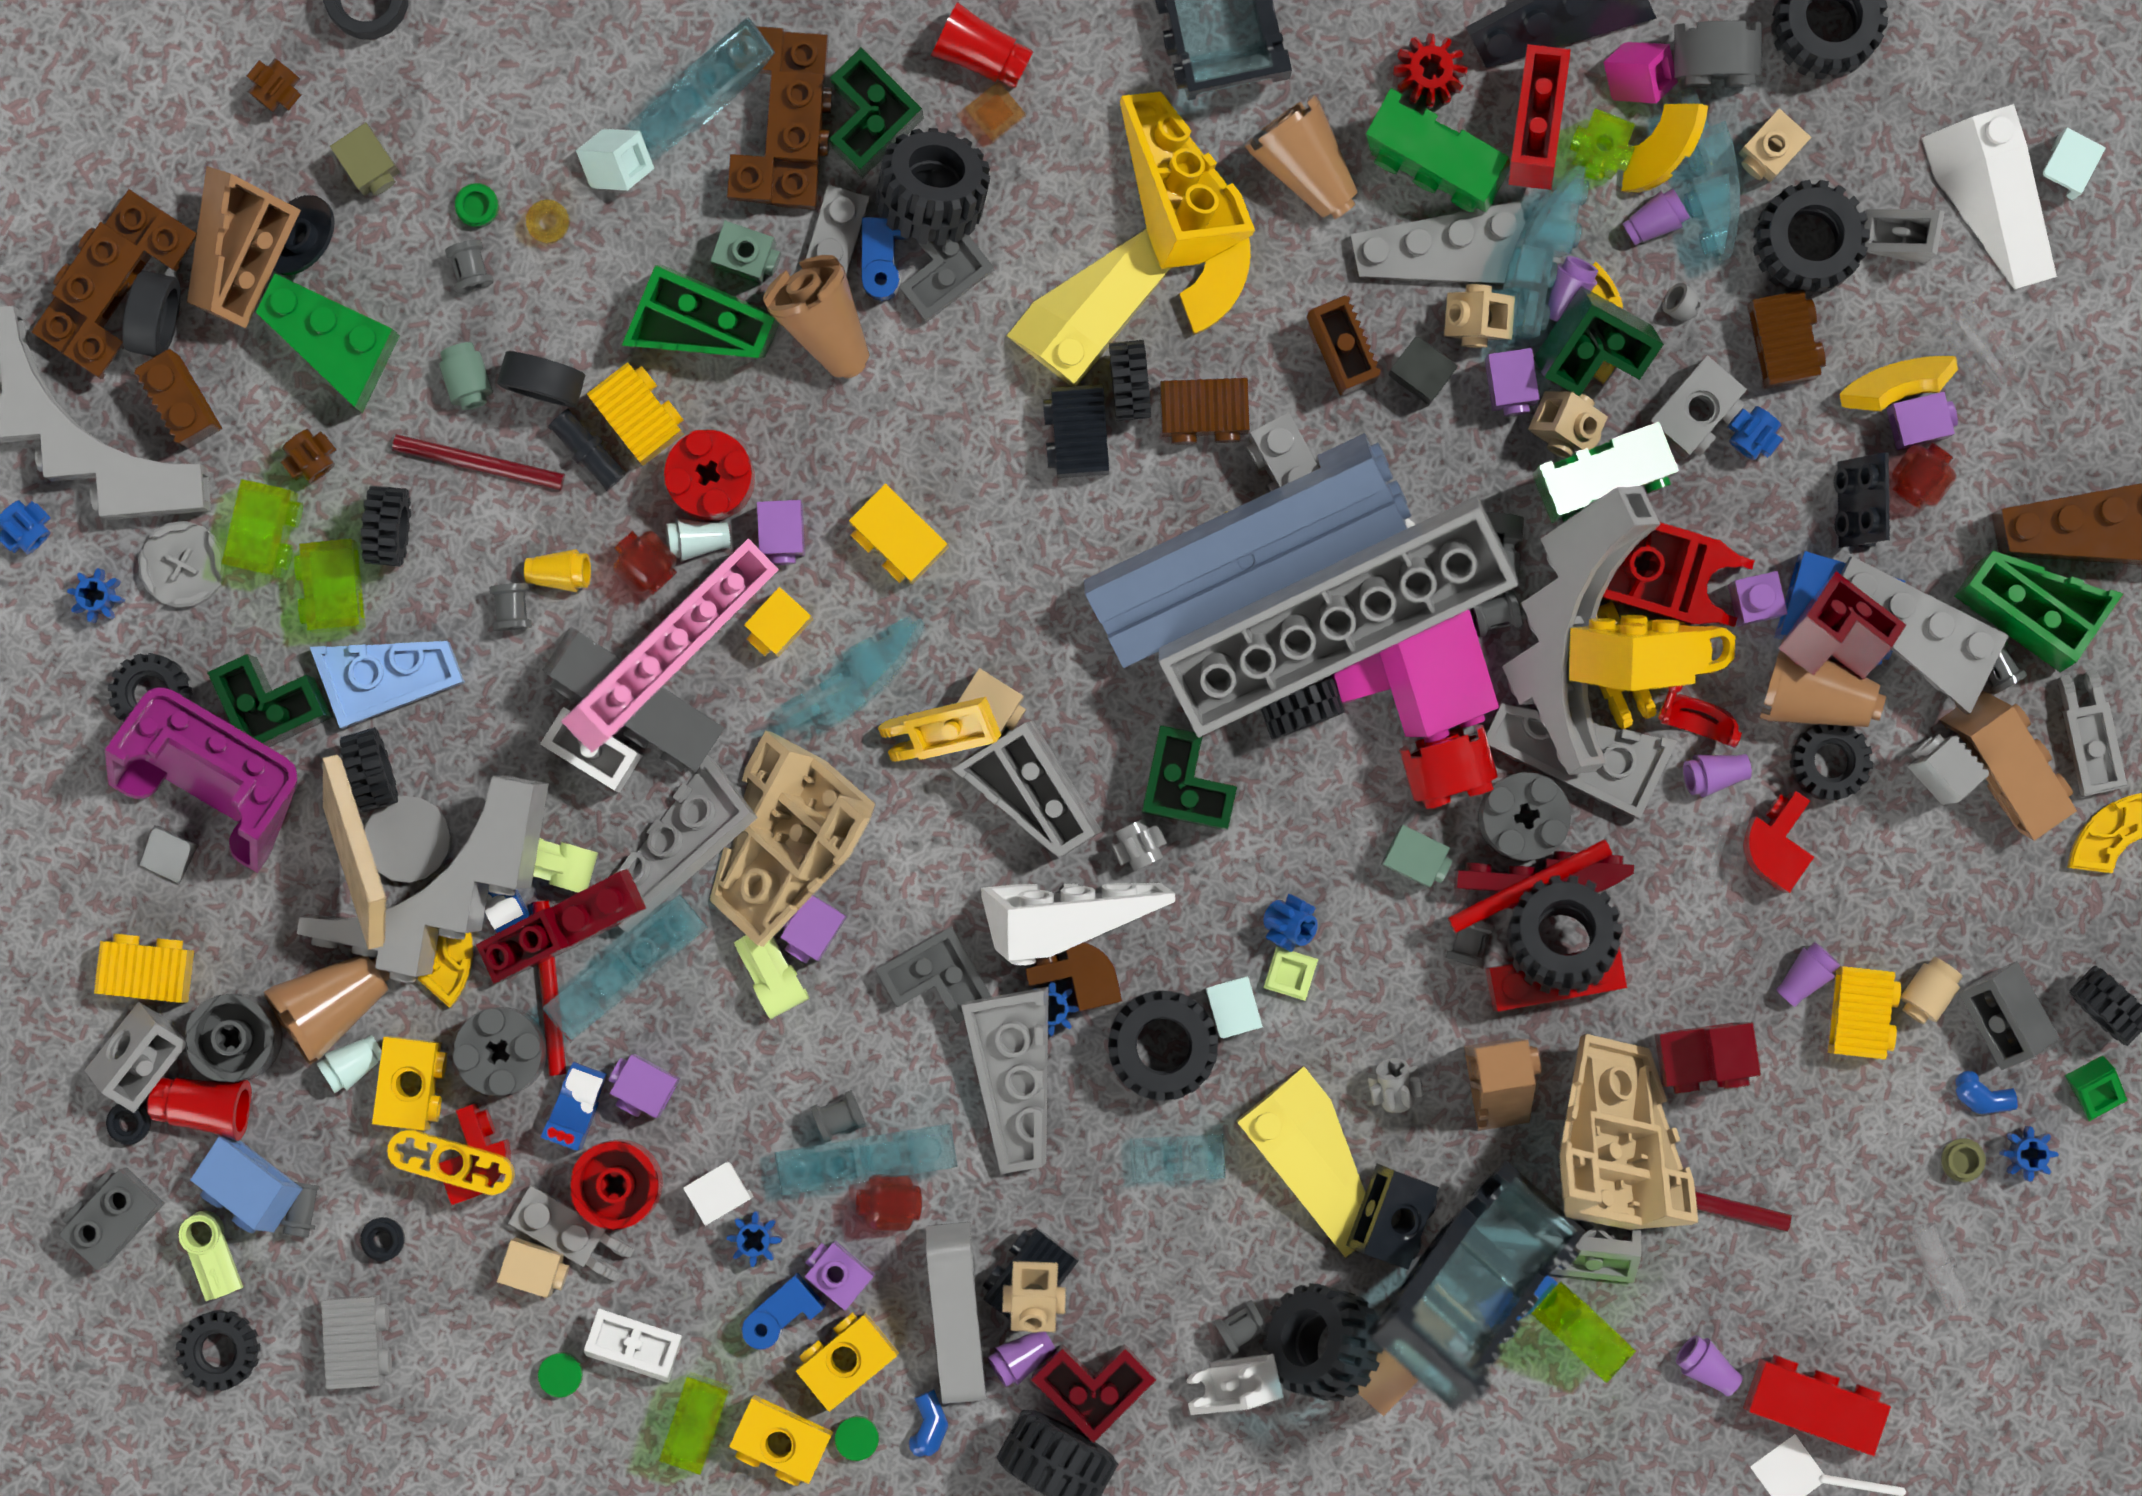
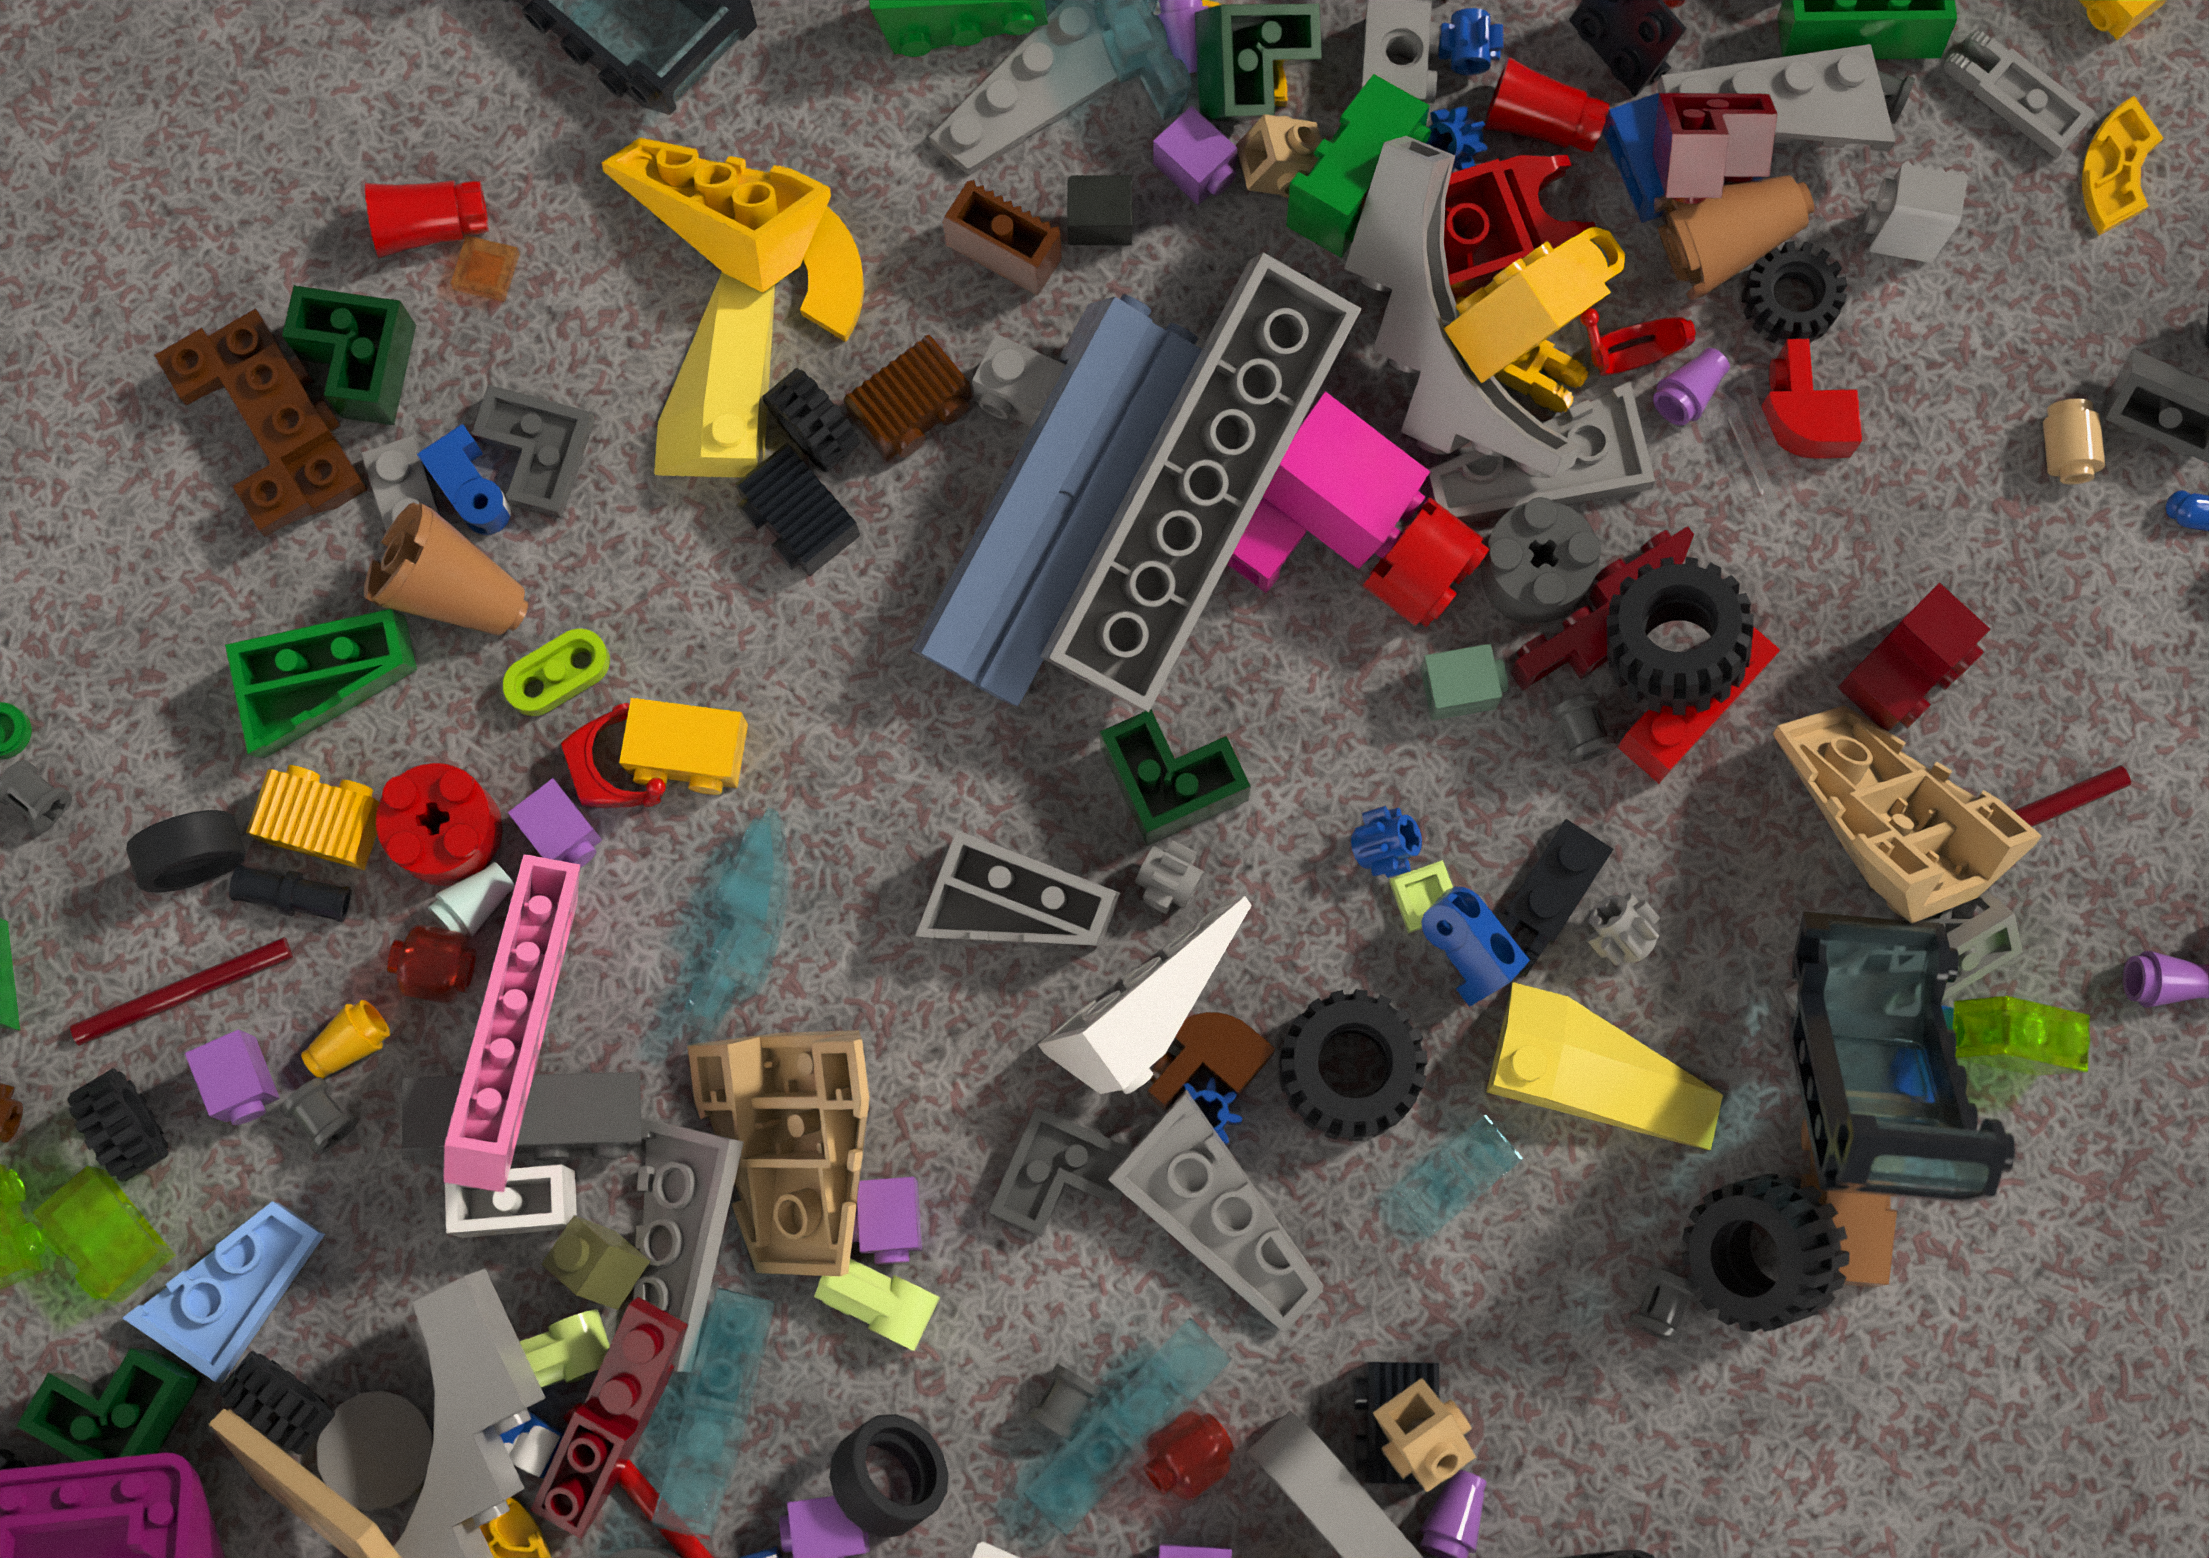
camera: 35 degrees left, 10 degrees down
sand green brick [439,342,493,410] -> none
clear yellow plate [526,199,570,243] -> none
light aqua panel [576,129,654,190] -> none
clear light blue slope [627,18,775,159] -> none
sand green brick [710,221,781,284] -> none
yellow brick [744,587,814,657] -> none
black tyre [875,128,990,245] -> none
yellow hinge [878,696,1001,762] -> none
tan brick [957,668,1027,734] -> none
dark red brick [1031,1344,1156,1443] -> none
white hinge [1187,1354,1283,1415] -> none
light aqua panel [1205,976,1263,1038] -> none
medium nougat cone [1244,94,1358,219] -> none
black tyre [1260,679,1345,740] -> none
black brick [1346,1163,1439,1270] -> none
tan brick [1444,284,1515,348] -> none
red bar [1448,839,1613,933] -> none
medium nougat wedge [1464,1038,1541,1131] -> none
dark grey bush [1471,590,1522,638] -> none
medium lavender brick [1728,571,1788,627] -> none
medium lavender cone [1776,942,1841,1007] -> none
yellow brick [1828,966,1901,1059] -> none
medium nougat wedge [1939,690,2077,841] -> none
none -> medium lavender brick [185,1029,280,1125]
none -> lime plate [503,628,610,716]
none -> olive brick [541,1215,650,1310]
none -> red helmet [561,703,666,808]
none -> black tyre [829,1414,948,1538]
none -> blue leg [1421,886,1530,1007]
none -> blue gear [1426,106,1487,172]
none -> red plant [1483,56,1610,152]
none -> black hinge [1502,819,1614,977]

